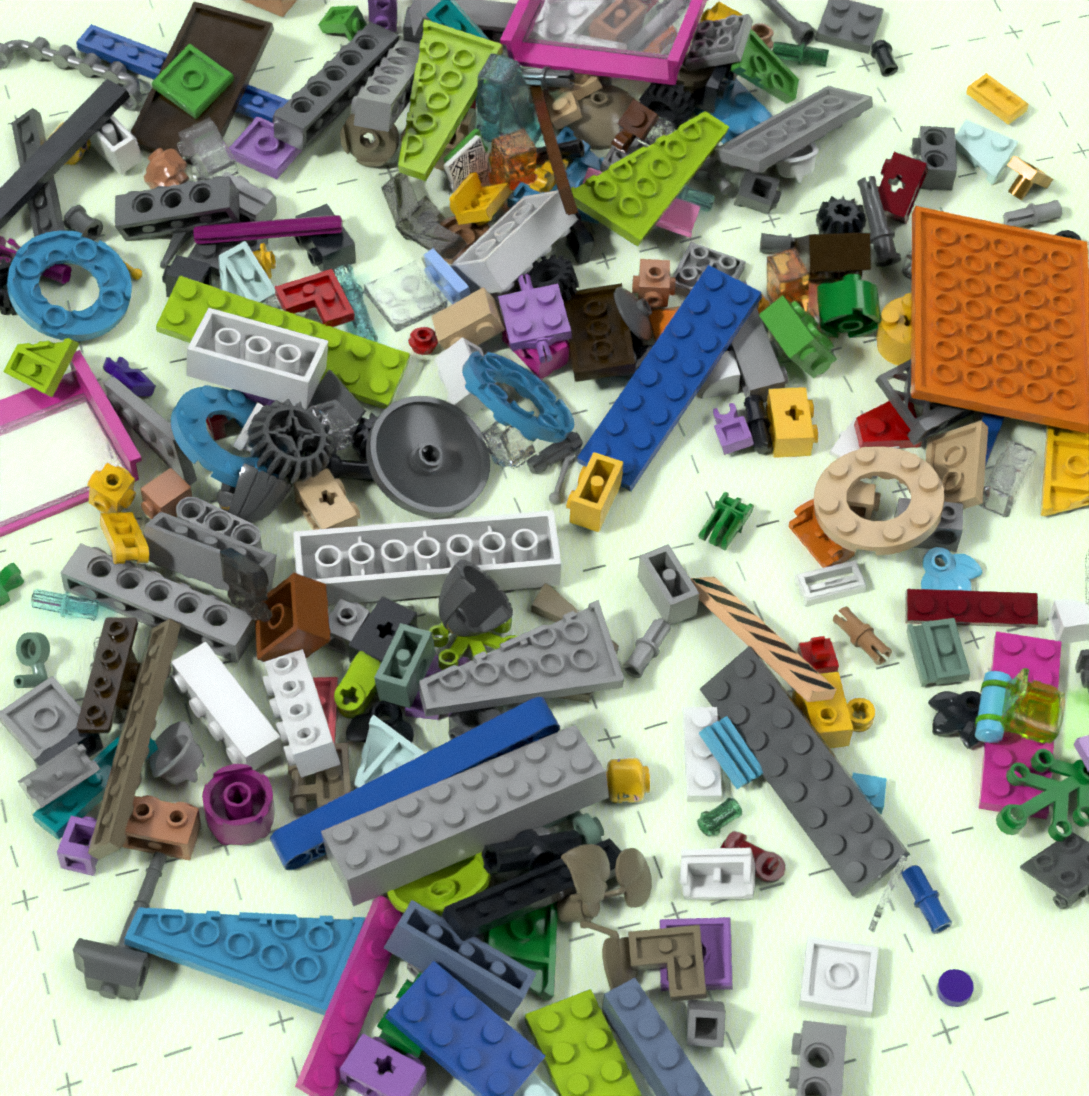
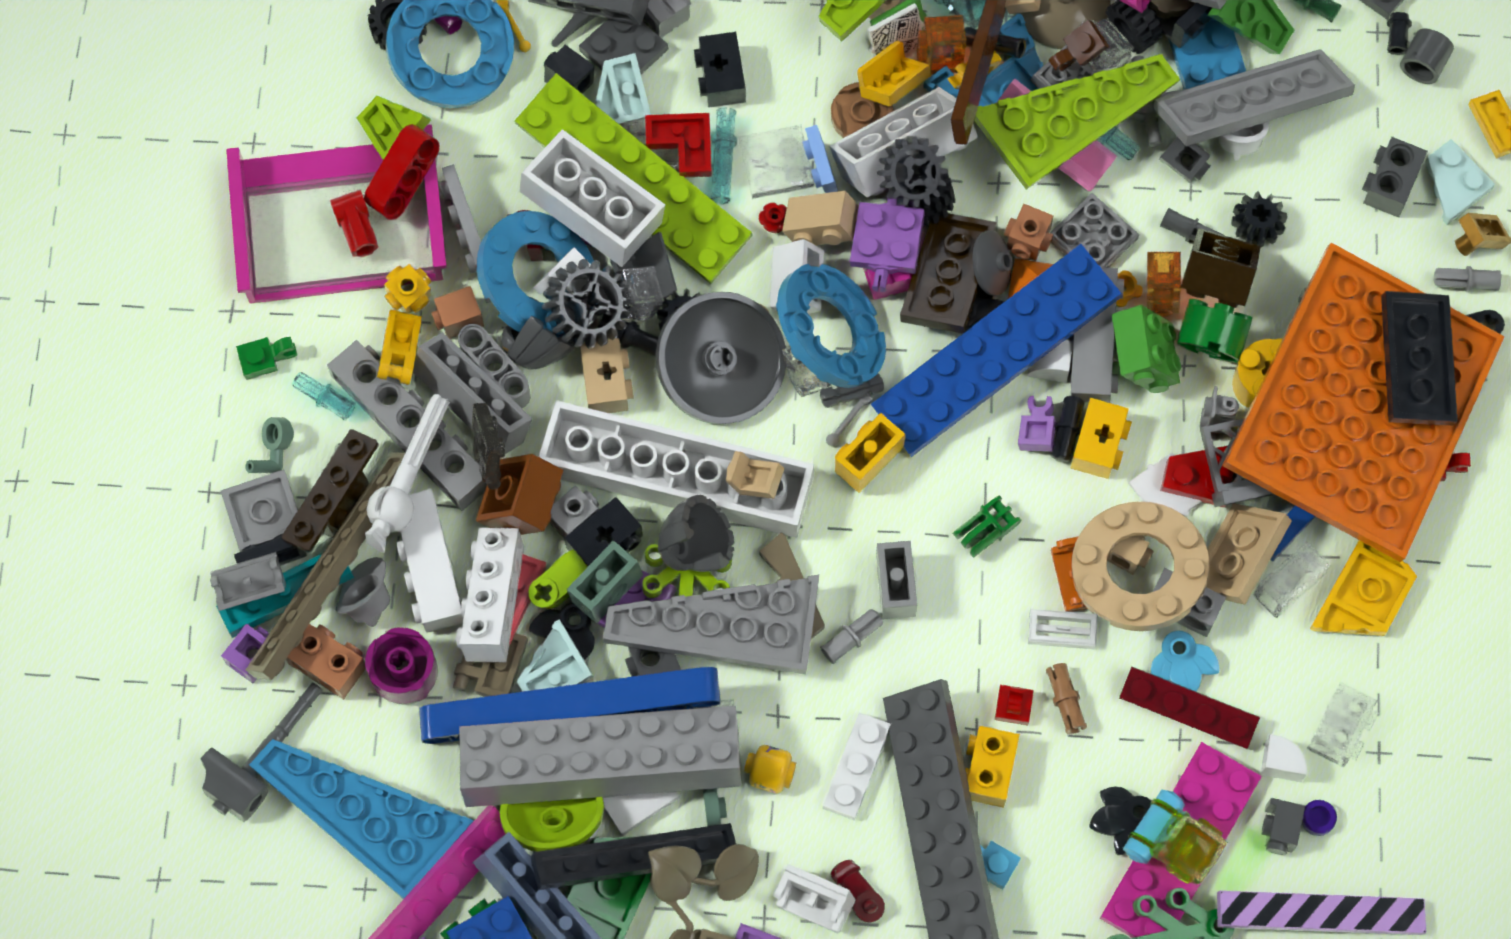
camera: 25 degrees right, 15 degrees up
dark purple plate [102,357,156,397] -> none
magenta axle [193,215,343,244] -> none
yellow plate [253,243,276,279] -> none
clear smoke plate [381,172,467,259] -> none
black piece [481,829,582,875] -> none
black plate [566,213,595,265] -> none
light nougat tile [691,576,837,702] -> none
clear green pin [697,797,742,837] -> none
medium azure tile [698,716,763,789] -> none
yellow bush [847,698,876,732] -> none
dark grey pin [857,176,902,267] -> none
dark red brick [877,151,929,224] -> none
sand green plate [906,618,970,687] -> none
none -> red piece [330,190,379,258]
none -> red beam [364,124,440,220]
none -> white piece [365,394,450,553]
none -> tan bracket [726,451,784,499]
none -> black gear [877,136,948,208]
none -> light grey hinge [1199,386,1239,434]
none -> black plate [1381,291,1458,426]
none -> dark grey piece [1400,28,1454,84]

